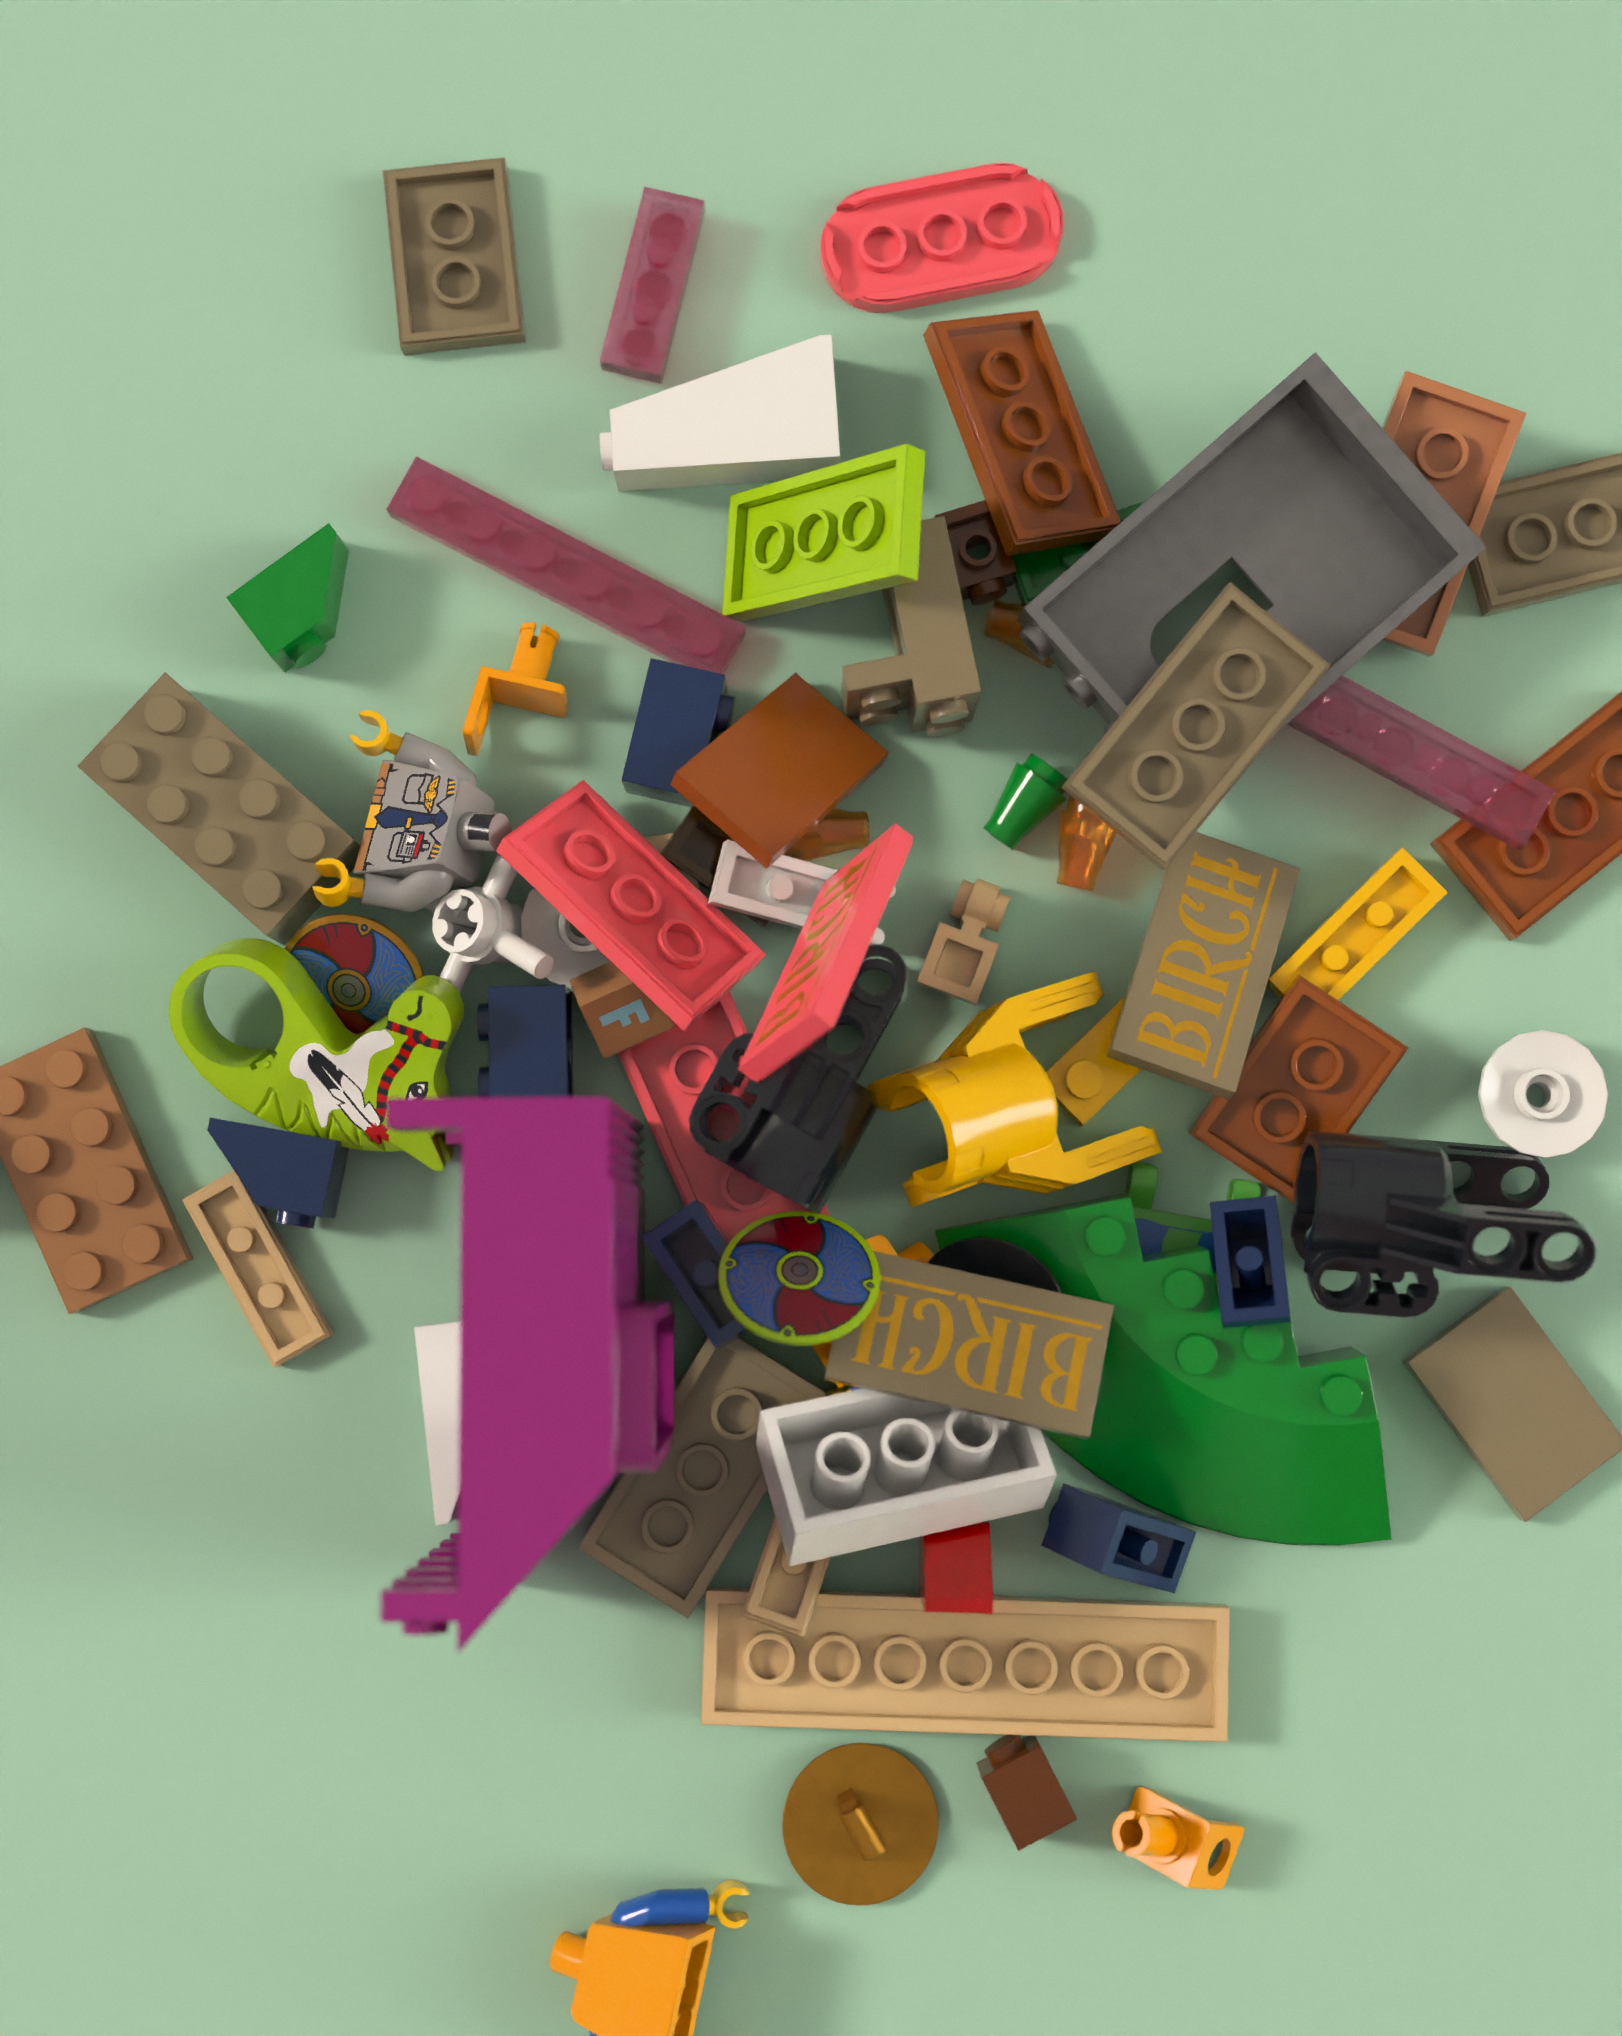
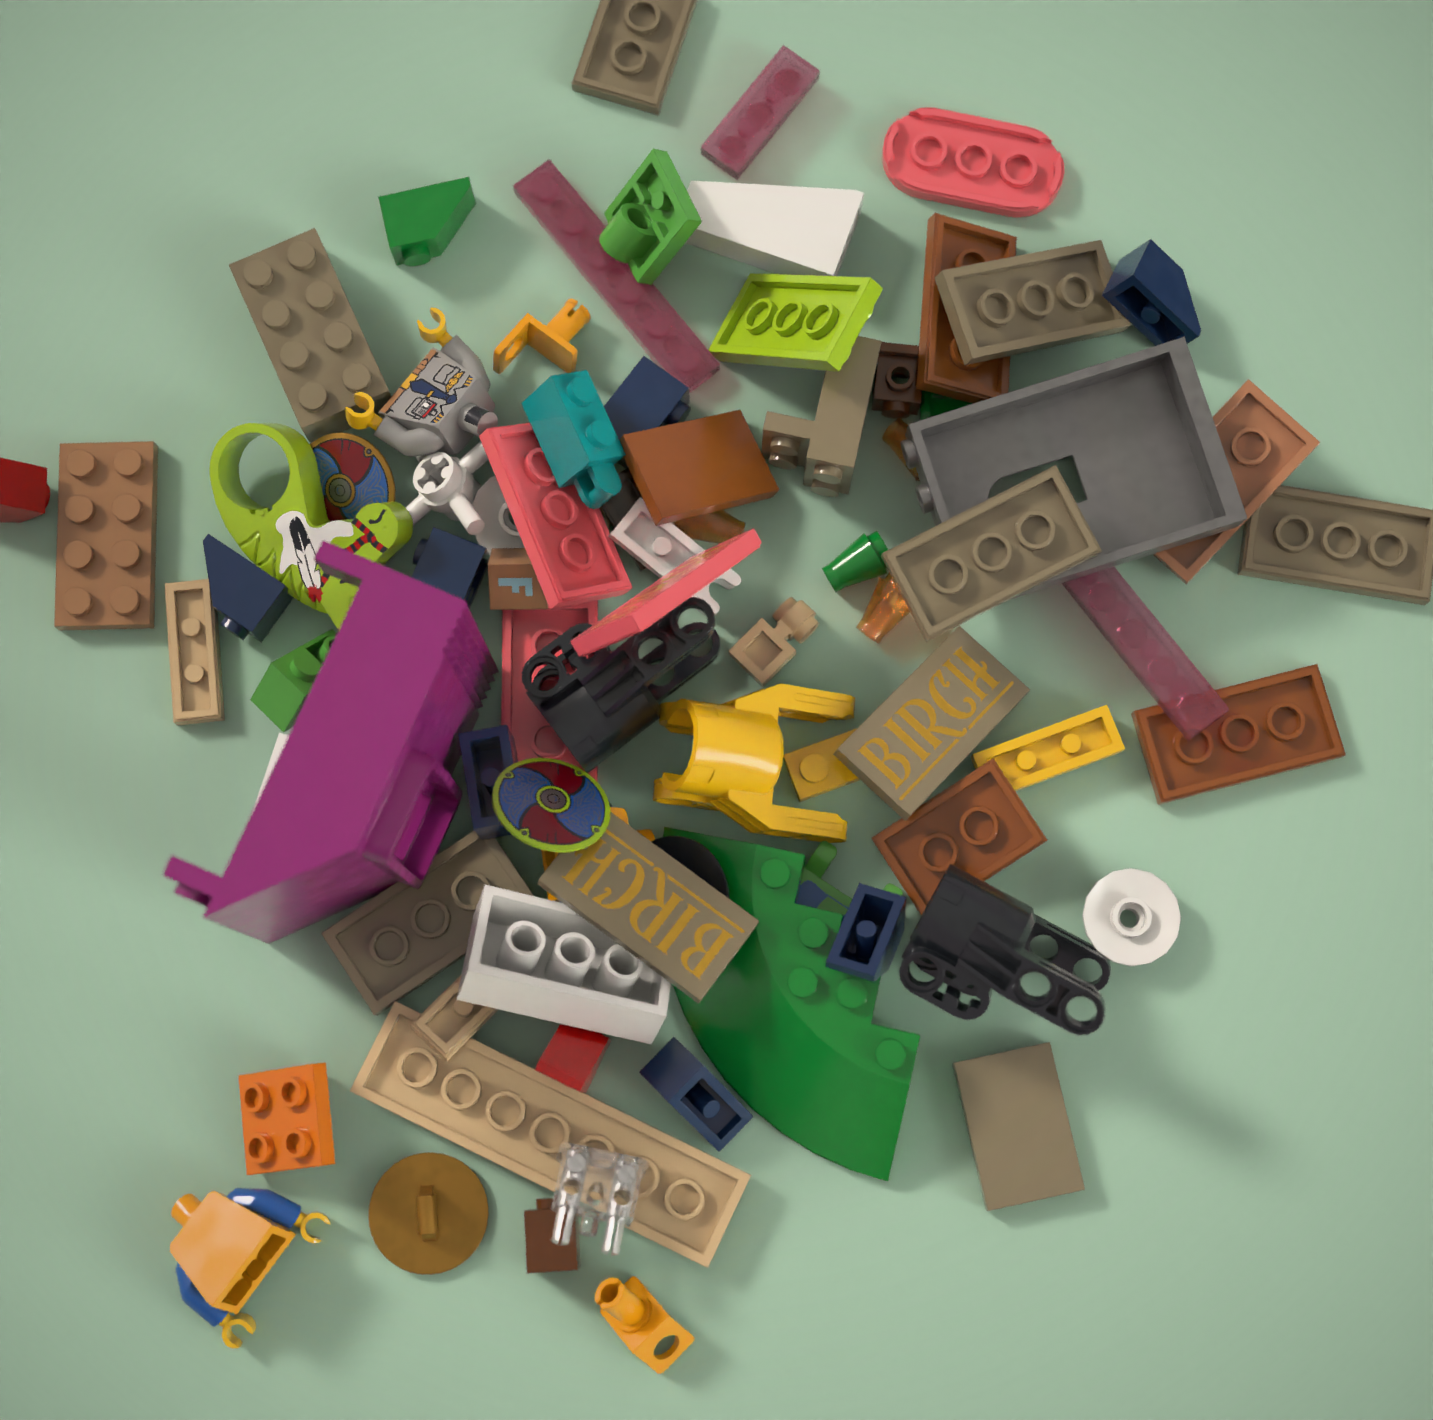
camera: 25 degrees right, 5 degrees down
none -> orange plate [238,1063,335,1175]
none -> bright green slope [250,629,337,732]
none -> teal brick [521,370,626,509]
none -> clear piece [550,1142,649,1256]
none -> bright green plate [599,149,702,285]
none -> dark tan plate [934,240,1131,366]
none -> dark blue slope [1102,239,1201,346]

